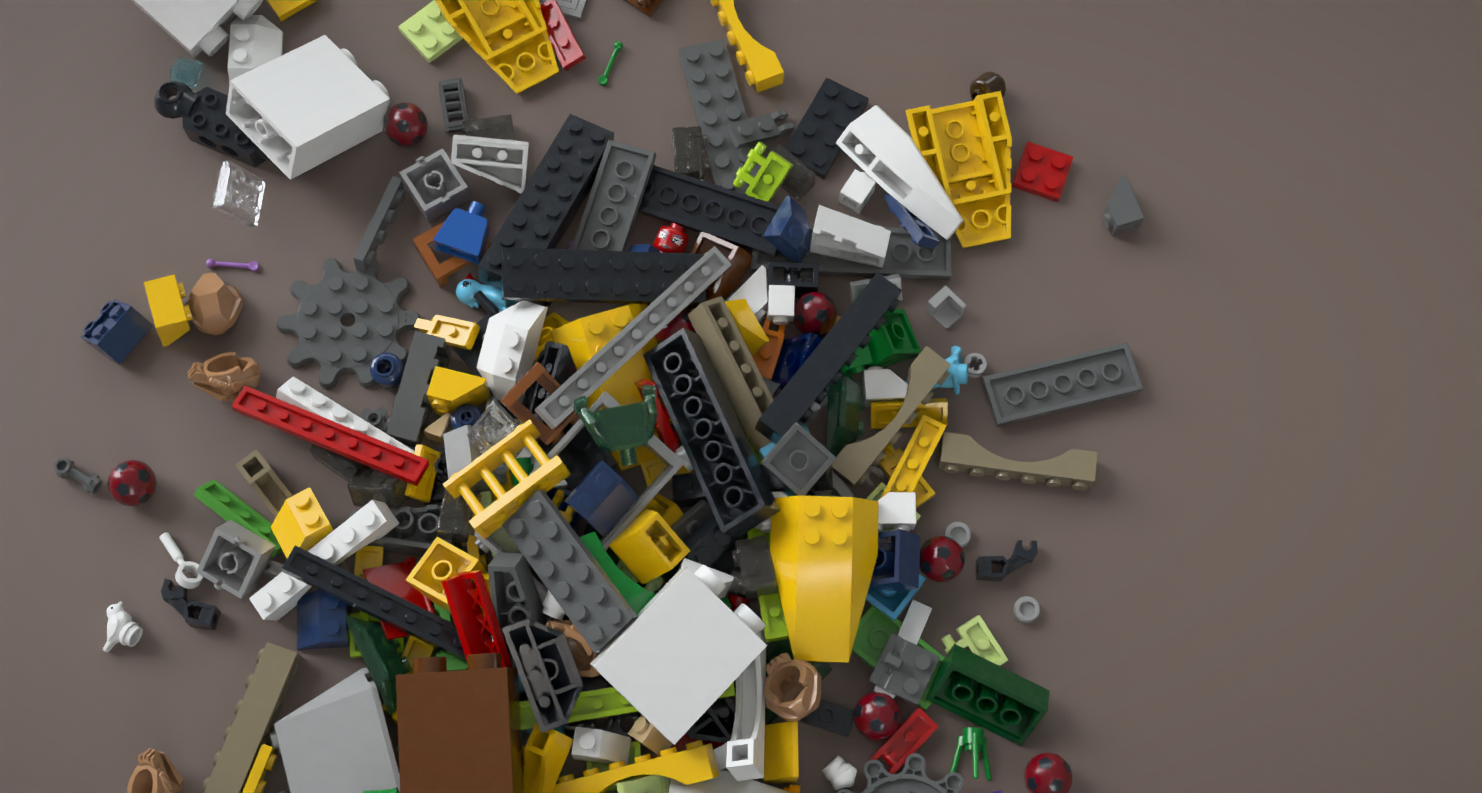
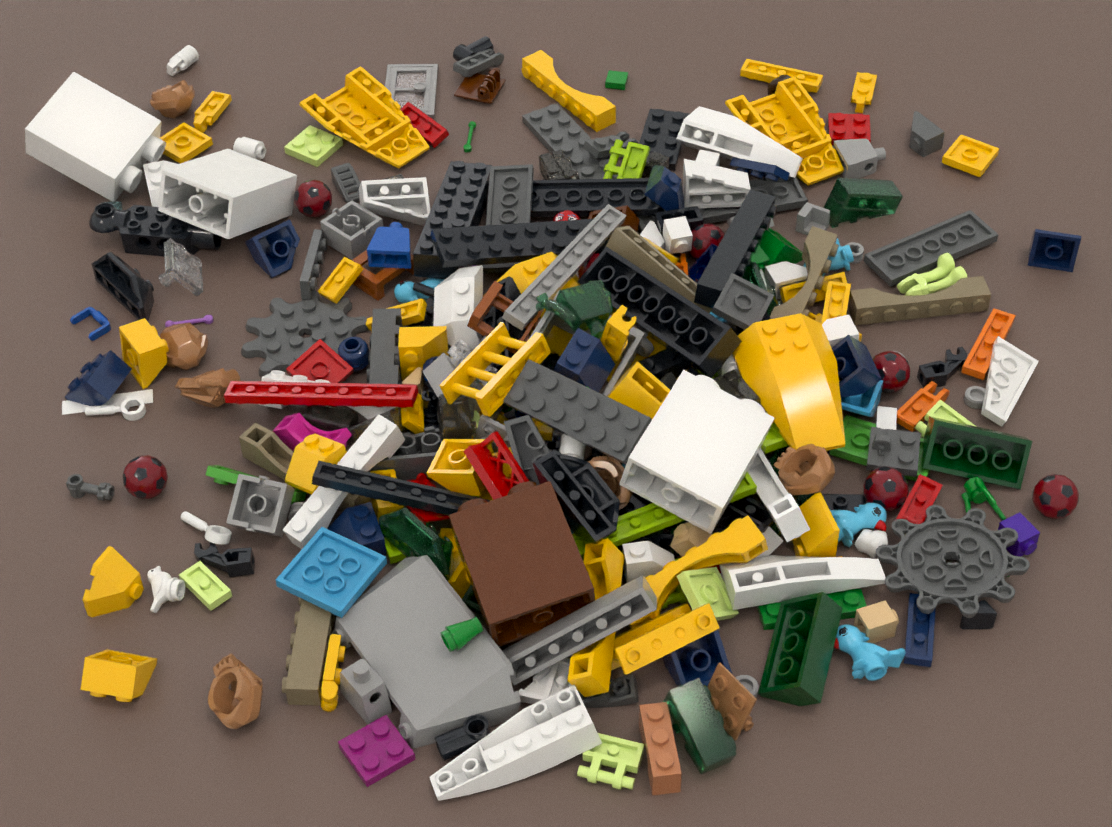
camera: 10 degrees left, 25 degrees down
none -> white sticker [62,389,153,415]
none -> blue piece [70,307,111,341]
none -> yellow slope [81,649,157,702]
none -> yellow slope [82,546,144,617]
none -> white piece [85,396,146,421]
none -> black wedge [91,252,154,321]
none -> yellowish green plate [179,561,232,611]
none -> white brick [233,137,266,161]
none -> dark blue slope [245,220,300,278]
none -> dark pink arch [272,413,352,451]
none -> dark azure plate [276,527,387,618]
none -> red plate [286,339,354,383]
none -> yellow plate [318,257,363,304]
none -> yellow hinge [600,305,636,361]
none -> green tile [605,70,628,90]
none -> yellow plate [740,59,823,93]
none -> clear green wedge [824,177,903,228]
none -> medium azure animal [830,503,887,548]
none -> light grey torso [833,139,886,182]
none -> yellow hinge [851,72,877,113]
none -> orange hinge [896,381,950,432]
none -> yellowish green piece [897,253,968,296]
none -> yellow plate [942,134,999,177]
none -> orange plate [961,308,1016,380]
none -> white wing [981,336,1039,427]
none -> dark blue slope [1027,229,1081,272]

